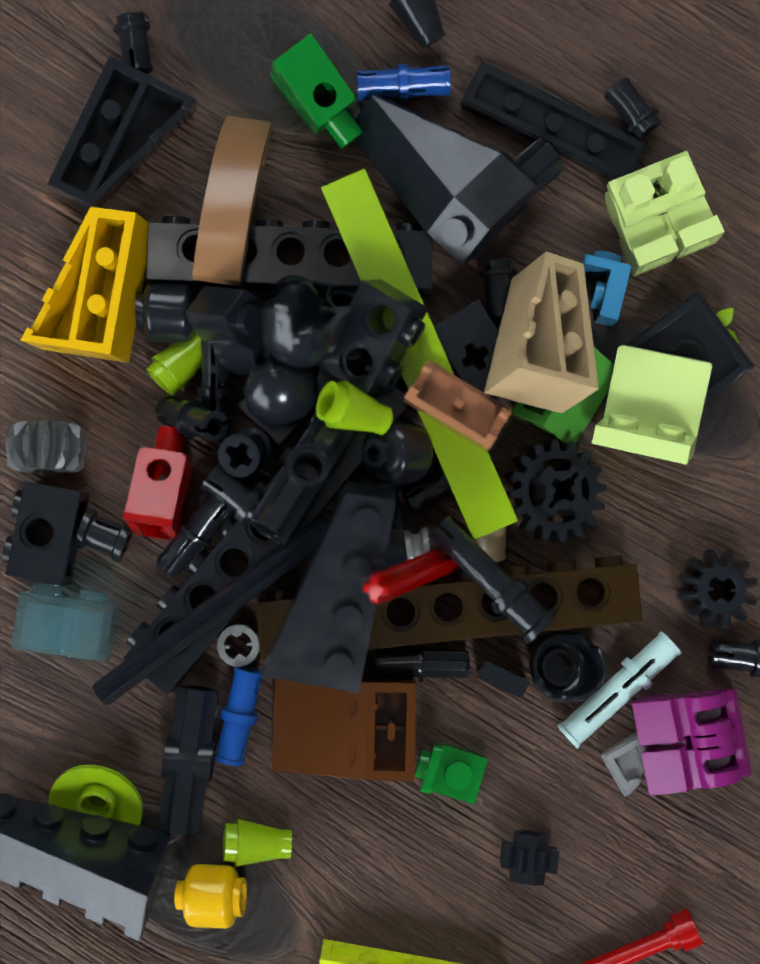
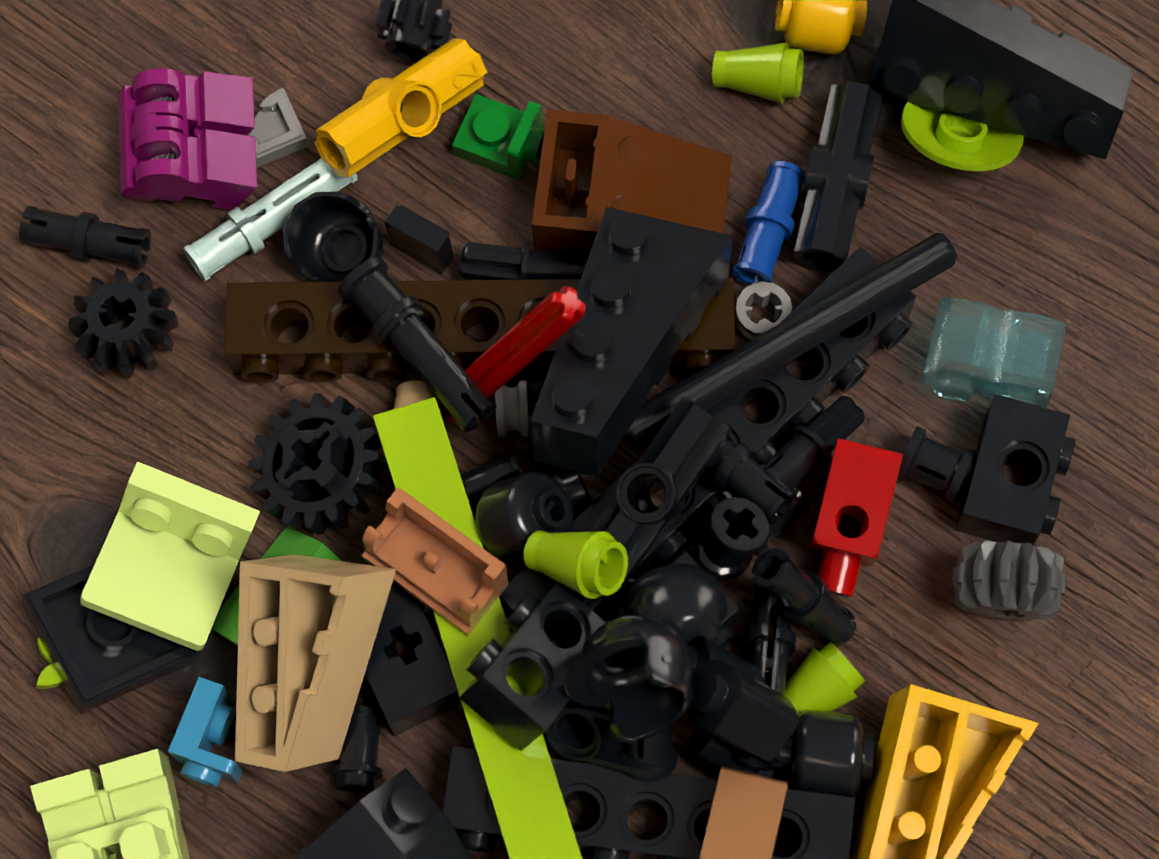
camera: 175 degrees left, 15 degrees down
none -> yellow piece [314,38,487,178]

